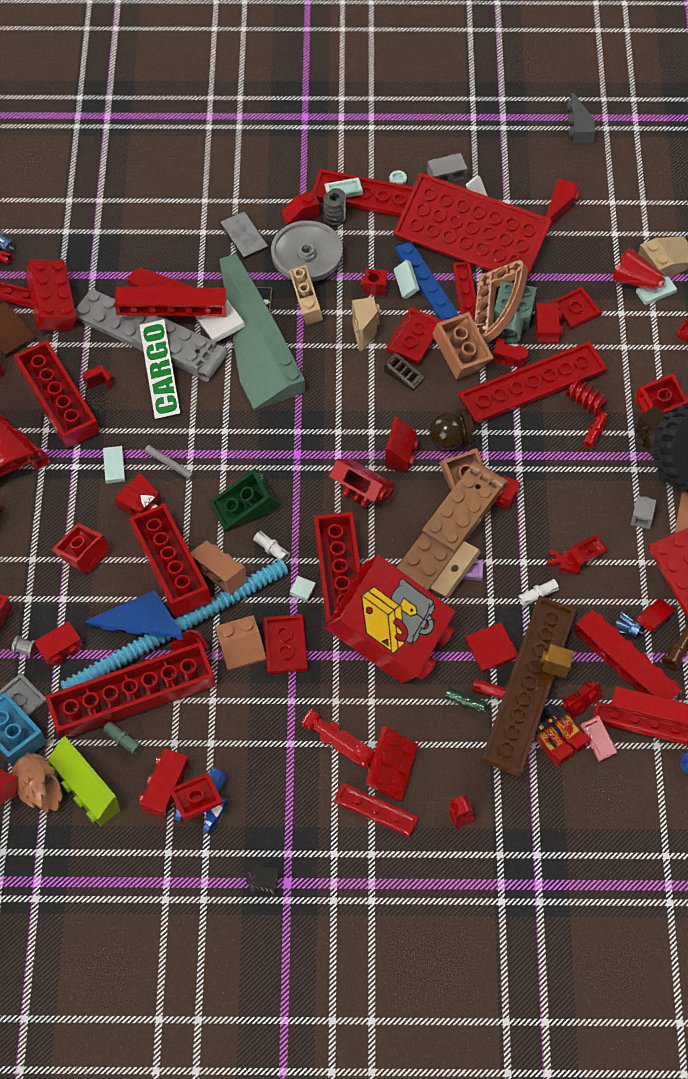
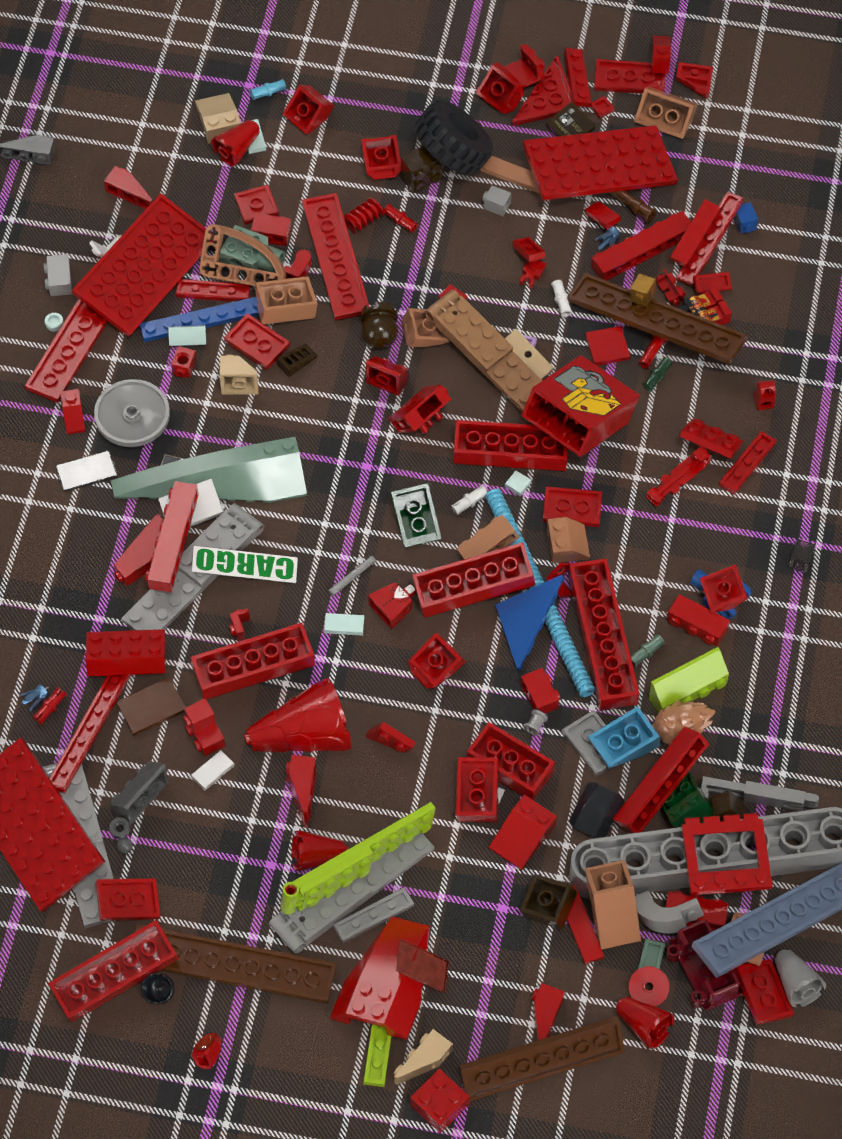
camera: 80 degrees left, 0 degrees up
tan slope [289,265,323,325] -> none
dark grey piece [323,188,346,226] -> none
light aqua tile [325,177,363,198] -> none

